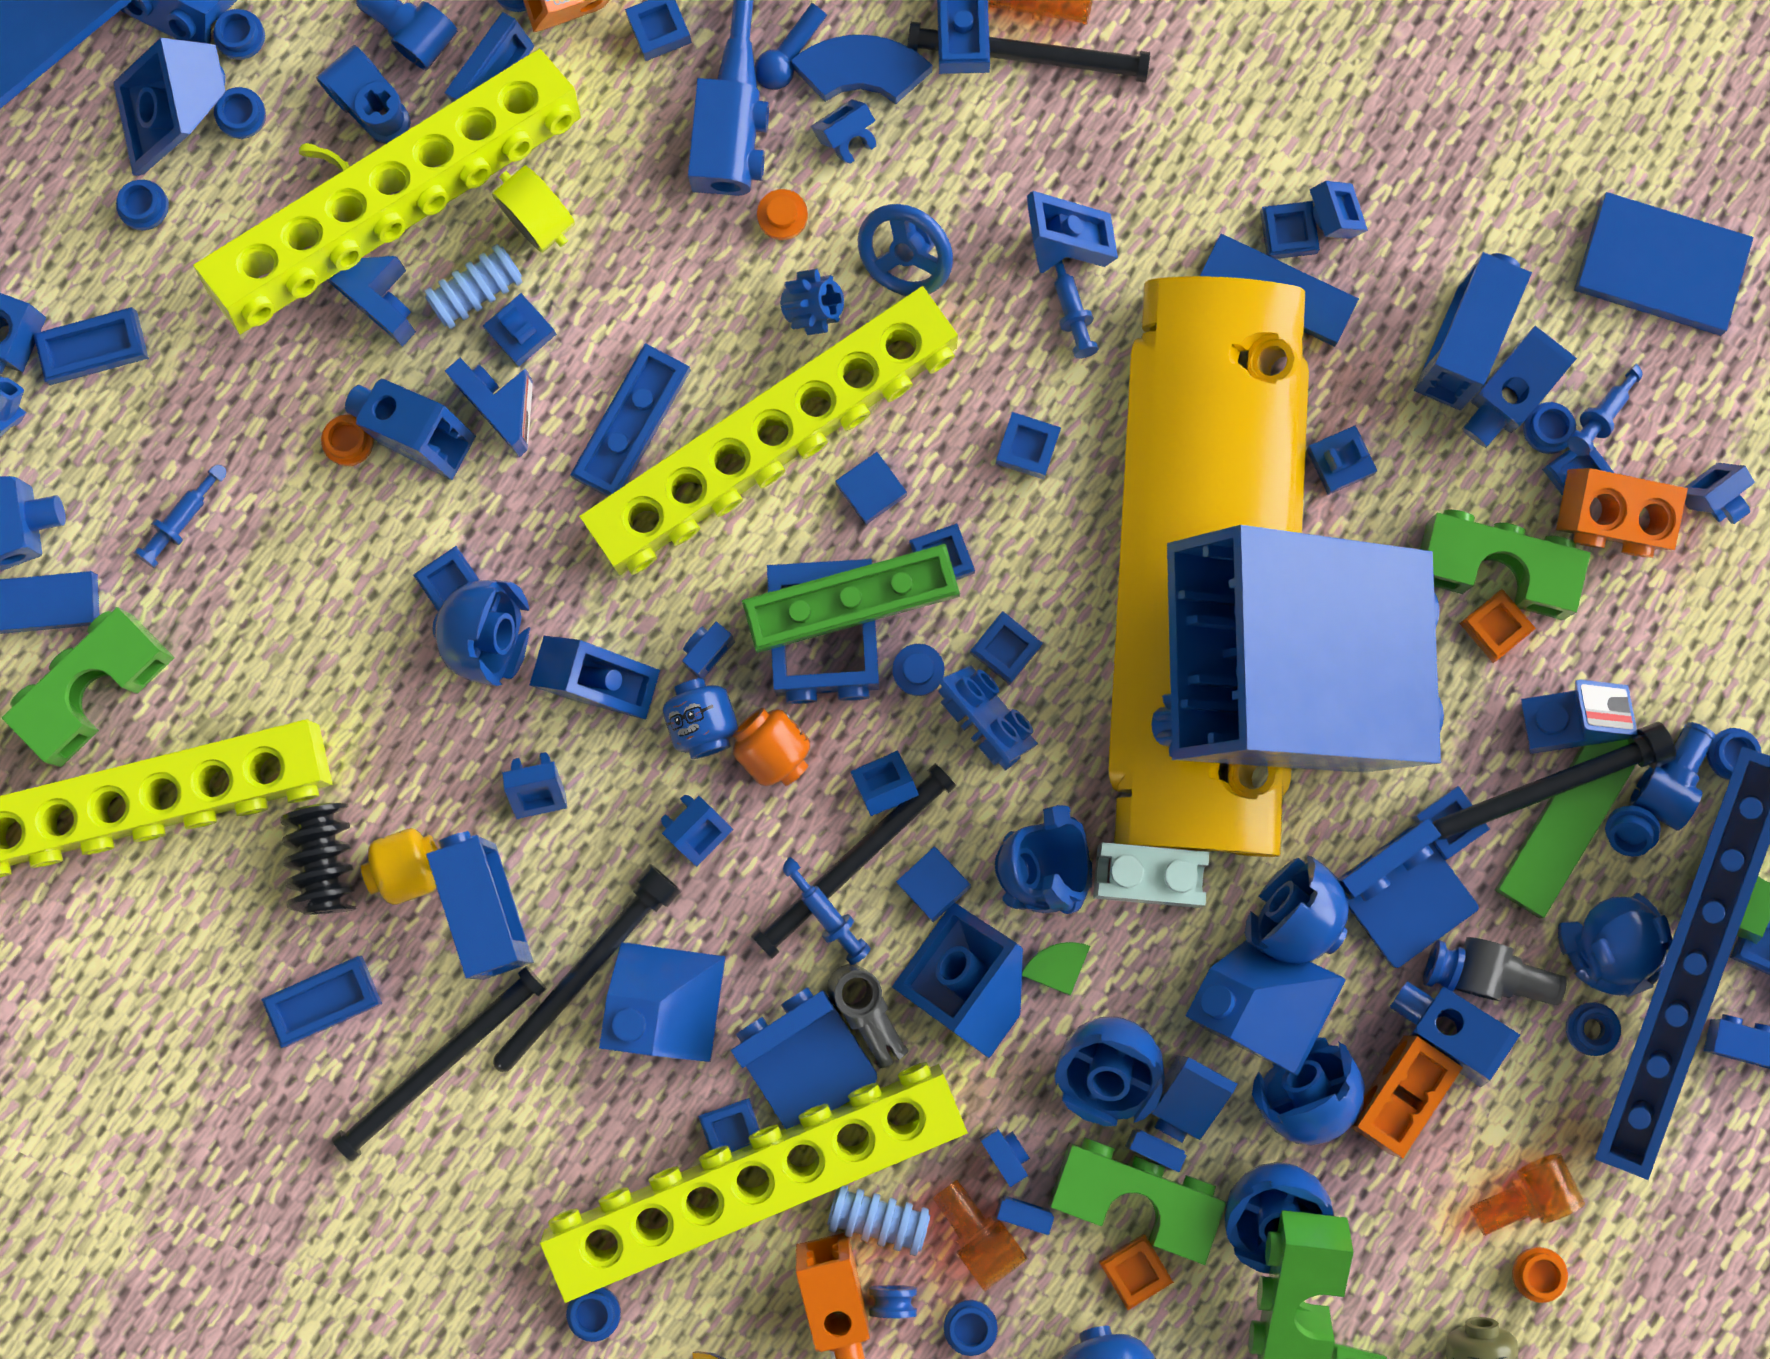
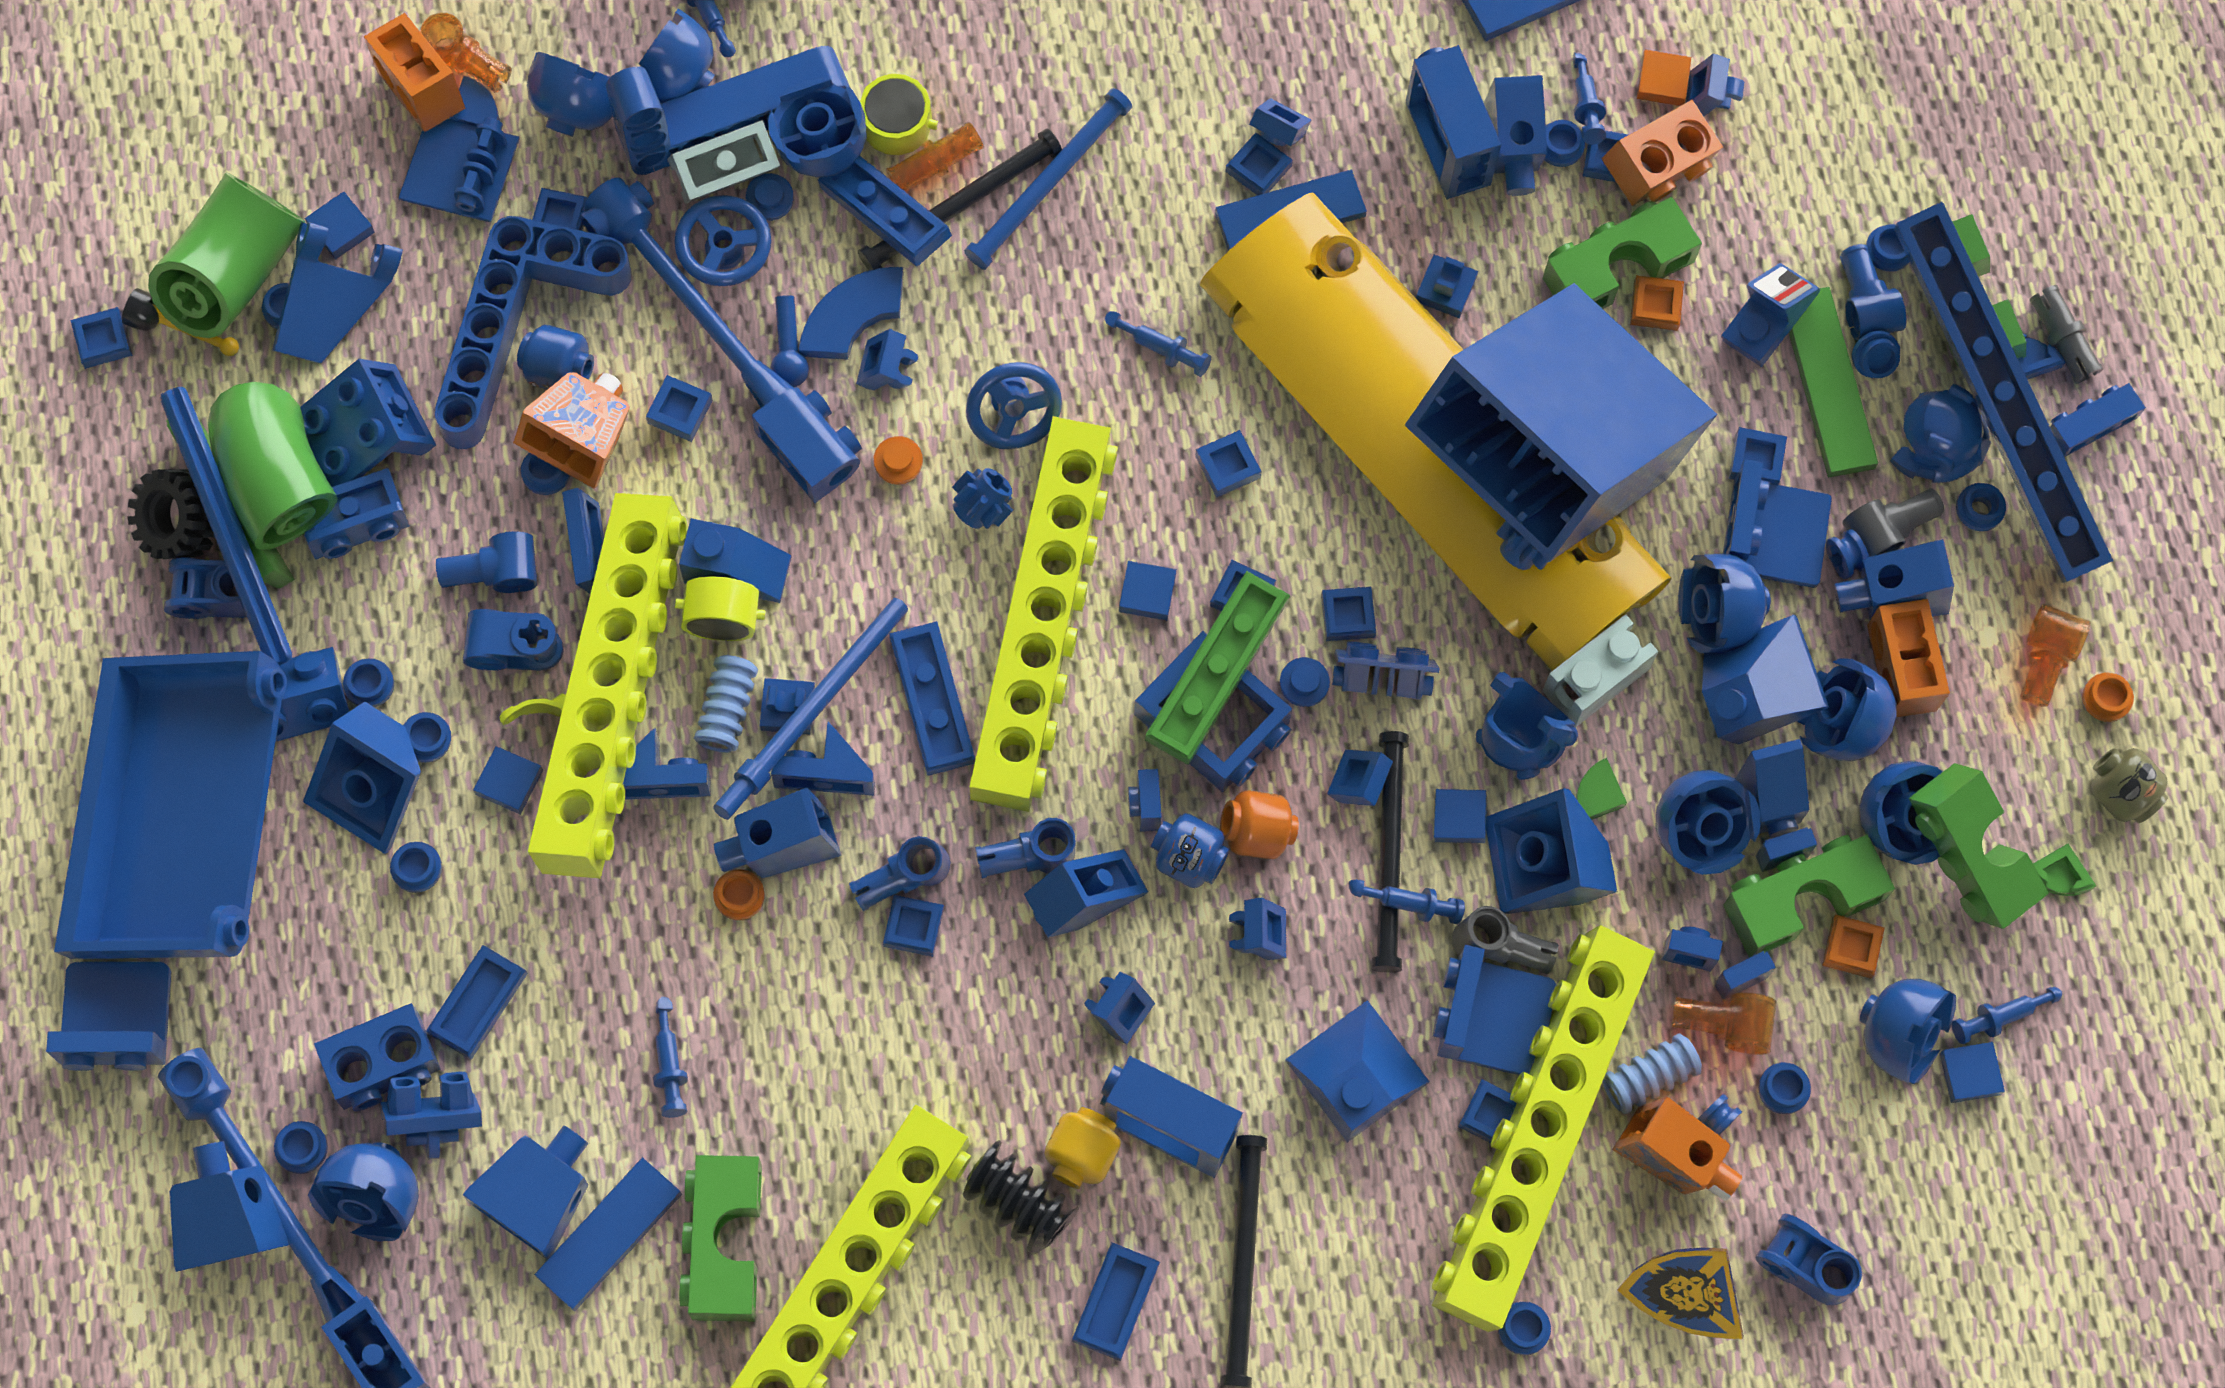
camera: 50 degrees left, 10 degrees down
blue cylinder [432,580,530,686] -> none
black piece [493,864,682,1072] -> none
blue slope [1027,191,1118,273] -> none
black piece [1433,722,1676,840] -> none
none -> blue tile [473,746,543,815]
none -> blue slope [679,518,792,603]
none -> blue bar [713,598,908,820]
none -> blue pin [849,836,951,911]
none -> blue bar [964,88,1132,270]
none -> blue pin [975,818,1076,879]
none -> orange tile [1636,49,1692,106]

